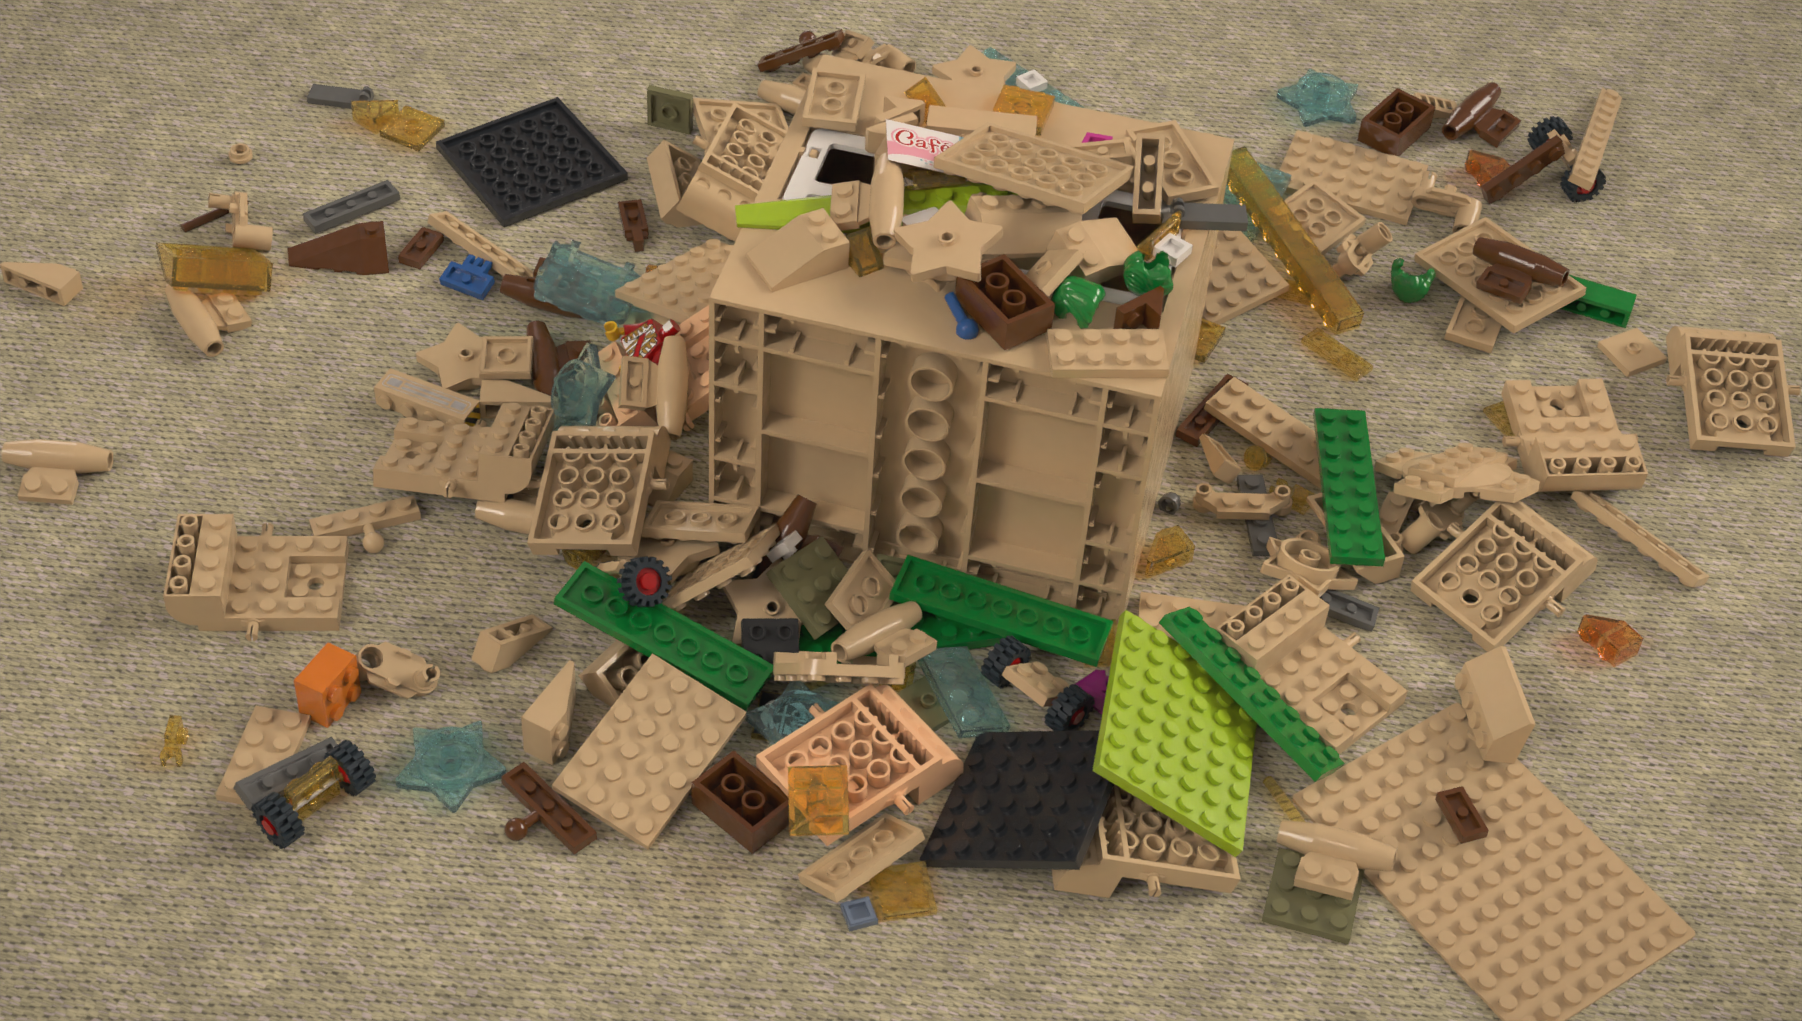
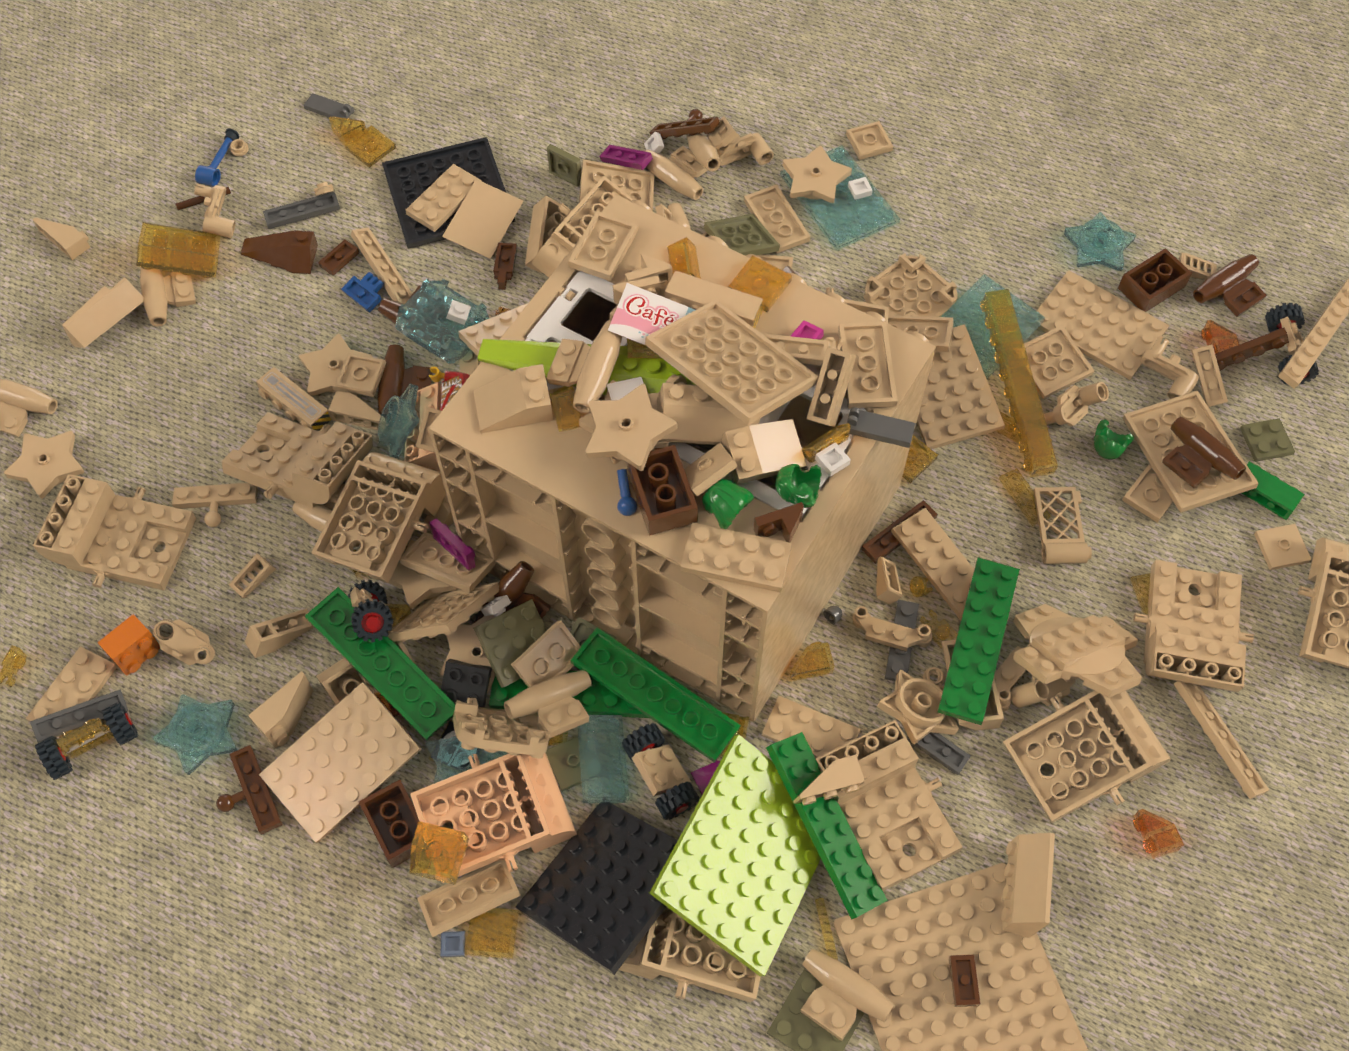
camera: 20 degrees right, 15 degrees up
none -> tan plate [4,431,85,499]
none -> tan slope [62,277,144,348]
none -> blue piece [195,128,240,187]
none -> tan slope [229,553,276,598]
none -> tan plate [314,182,334,196]
none -> tan plate [406,164,481,232]
none -> magenta plate [429,518,476,571]
none -> tan sticker [442,179,523,259]
none -> white plate [446,300,471,325]
none -> magenta plate [599,144,653,170]
none -> white plate [644,132,664,154]
none -> tan slope [793,755,865,806]
none -> tan plate [846,121,893,160]
none -> tan piece [1033,487,1092,564]
none -> tan plate [1191,345,1228,407]
none -> olive plate [1240,418,1295,462]

